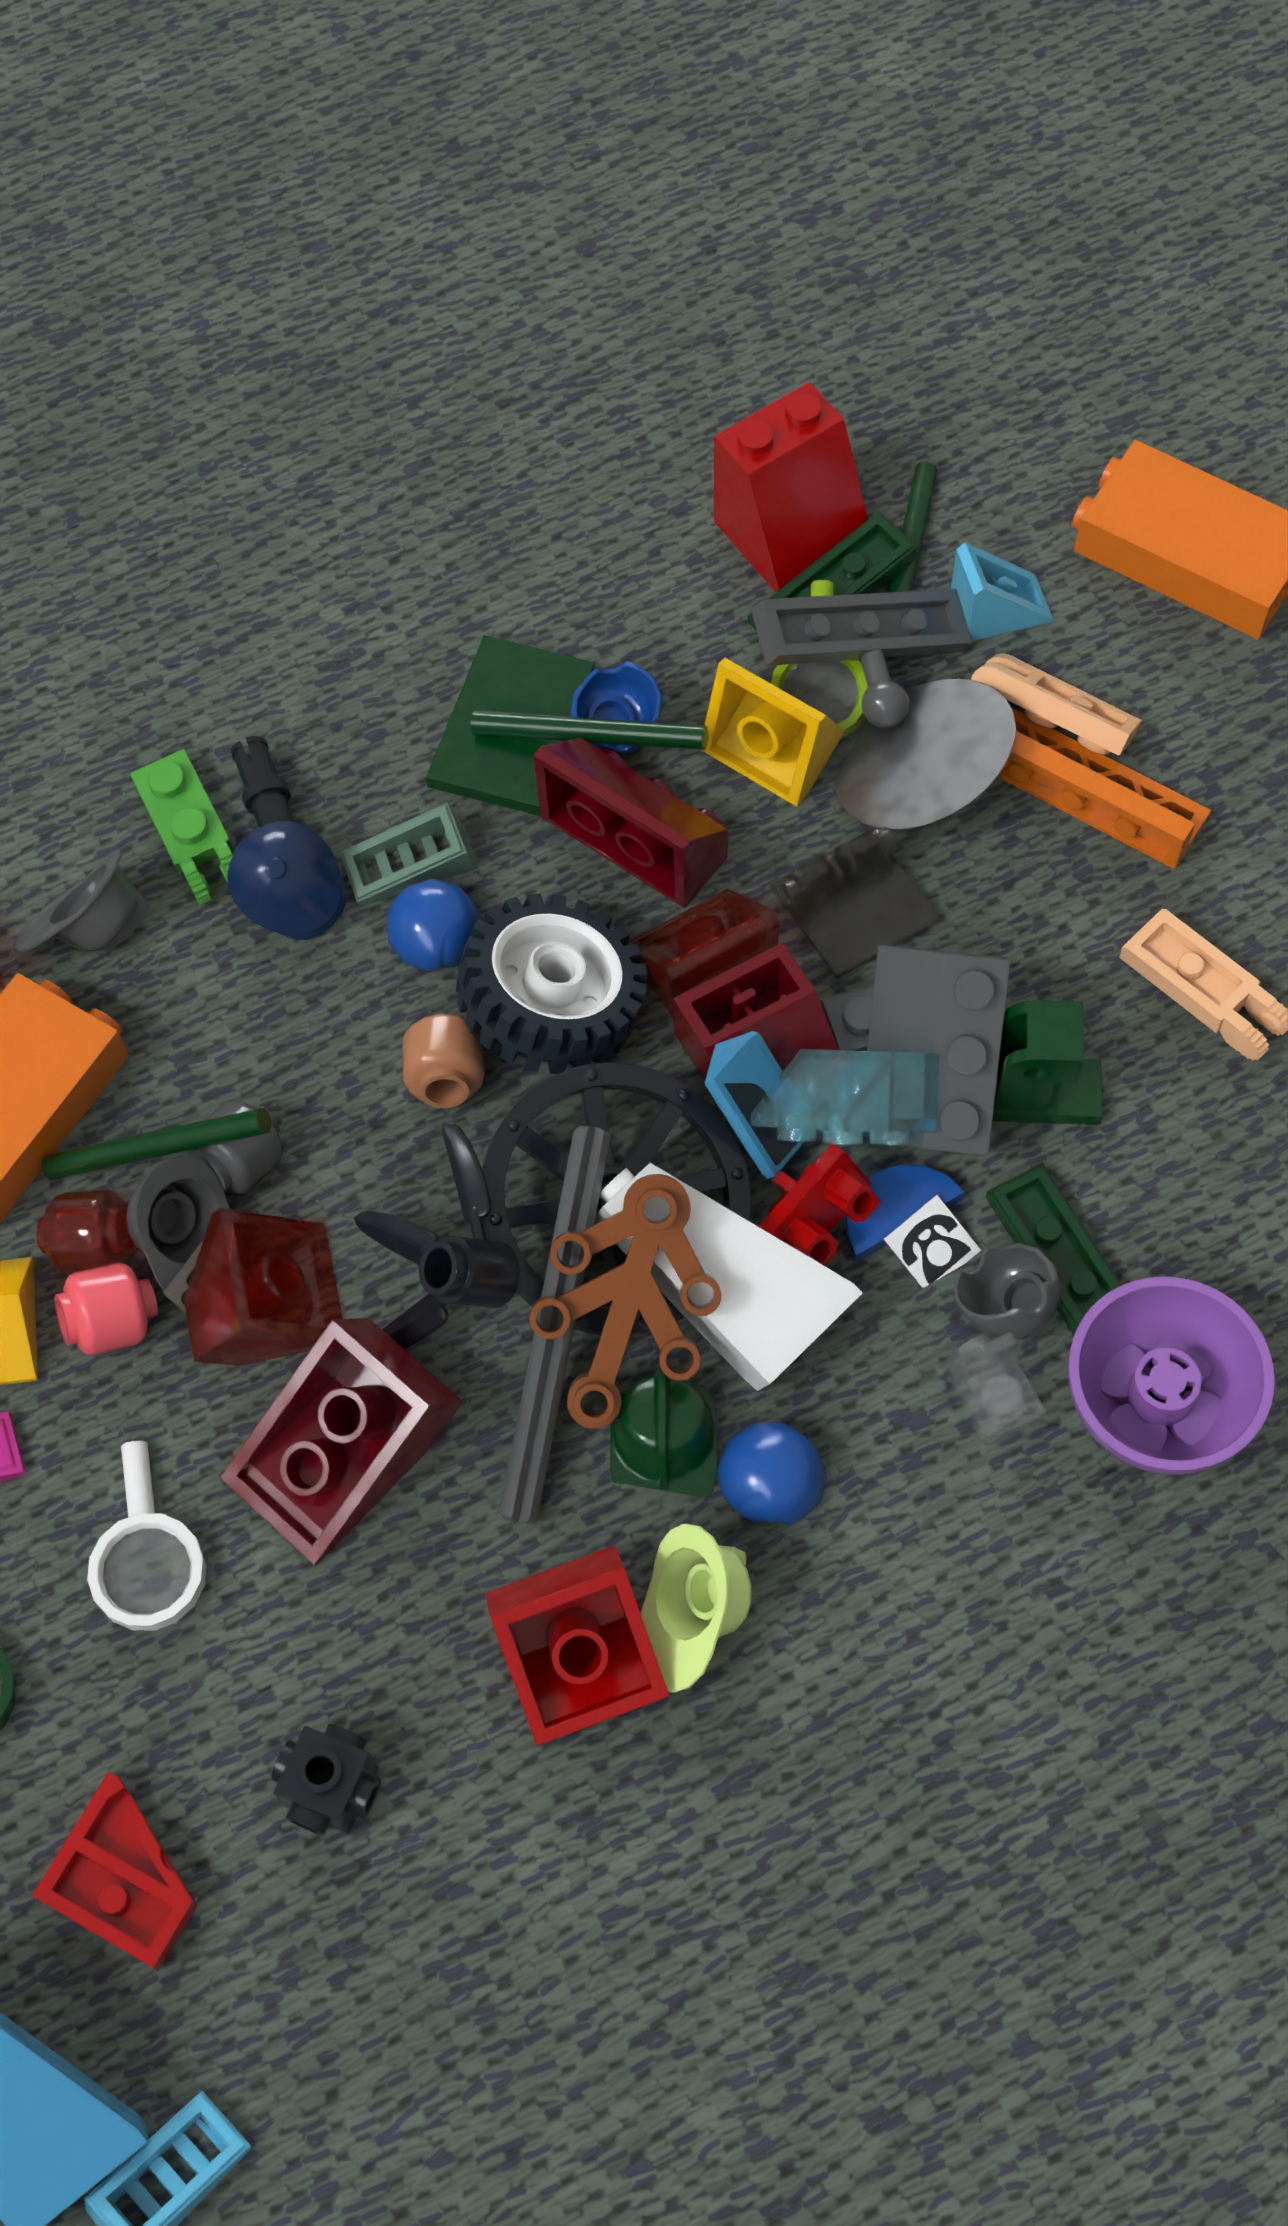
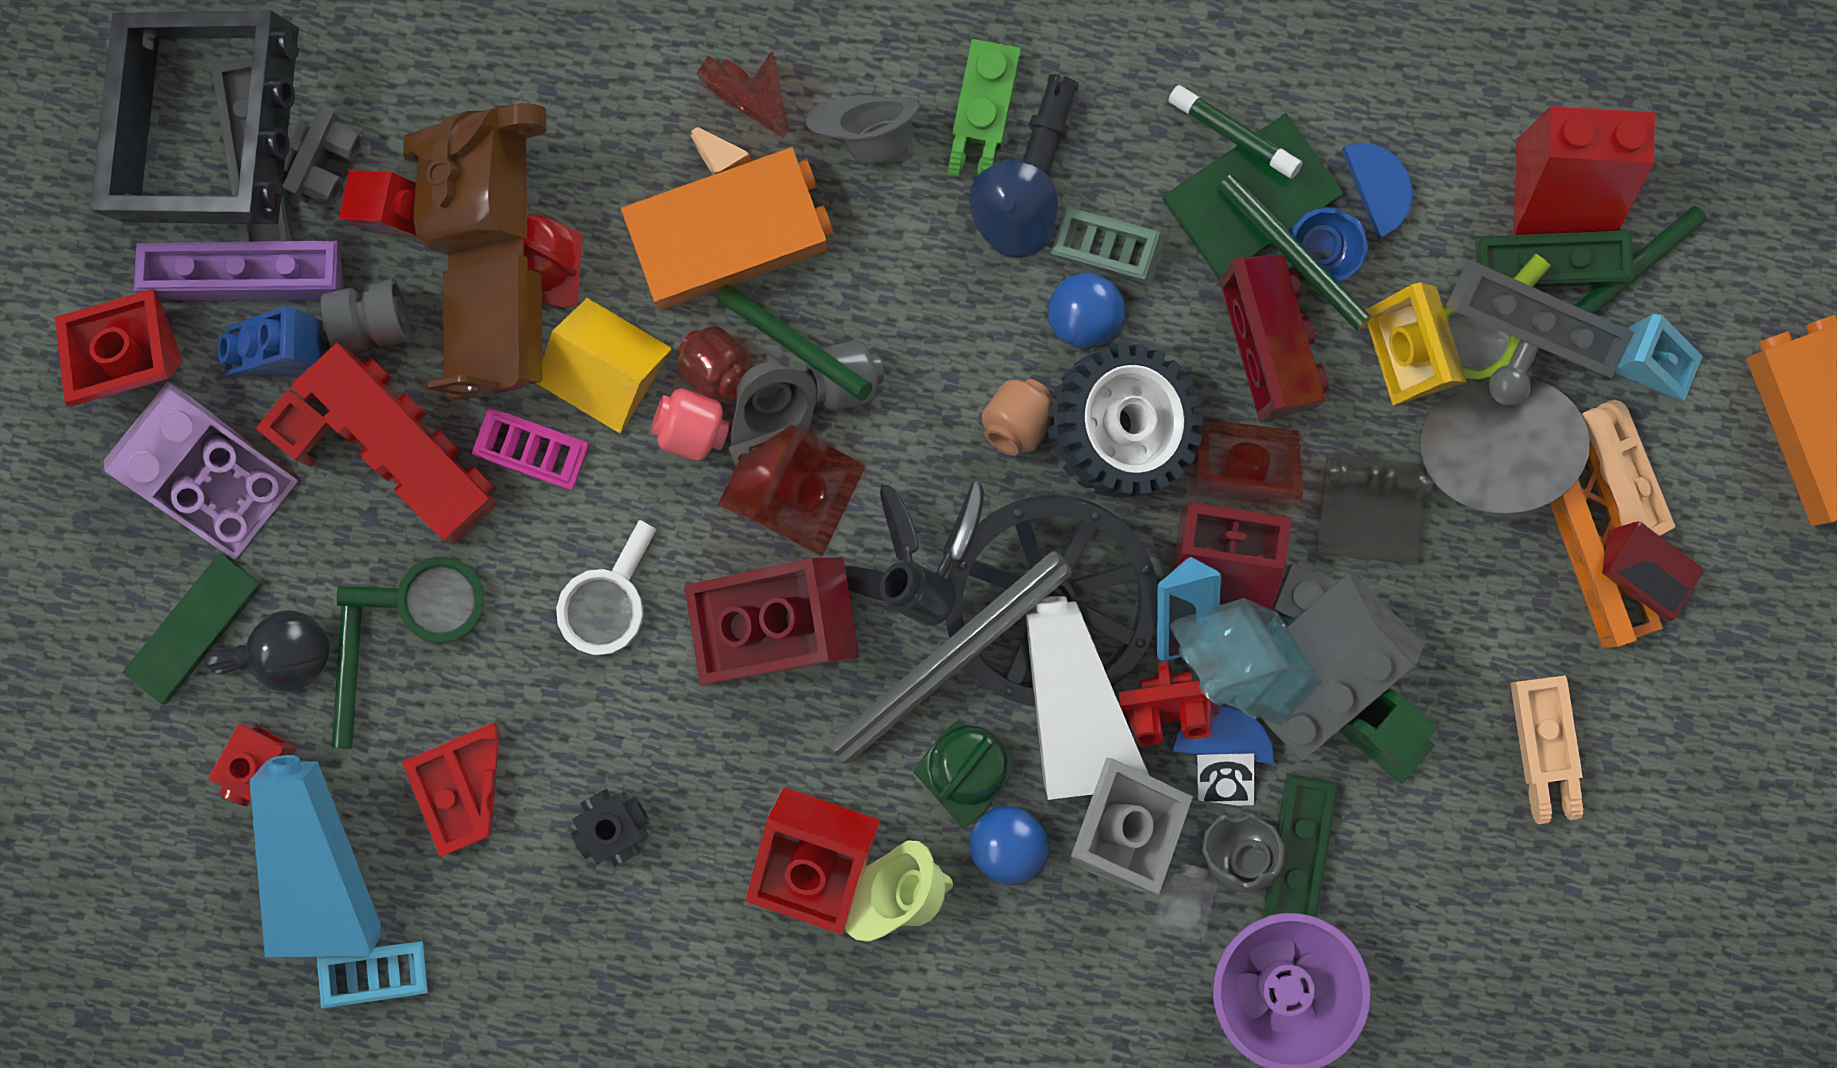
camera: 35 degrees right, 20 degrees up
dark orange plant [529,1174,721,1429] -> none
none -> light grey slope [1071,758,1193,895]
none -> dark green bar [1169,85,1303,179]
none -> blue tile [1342,143,1413,241]
none -> dark red slope [1602,521,1702,622]

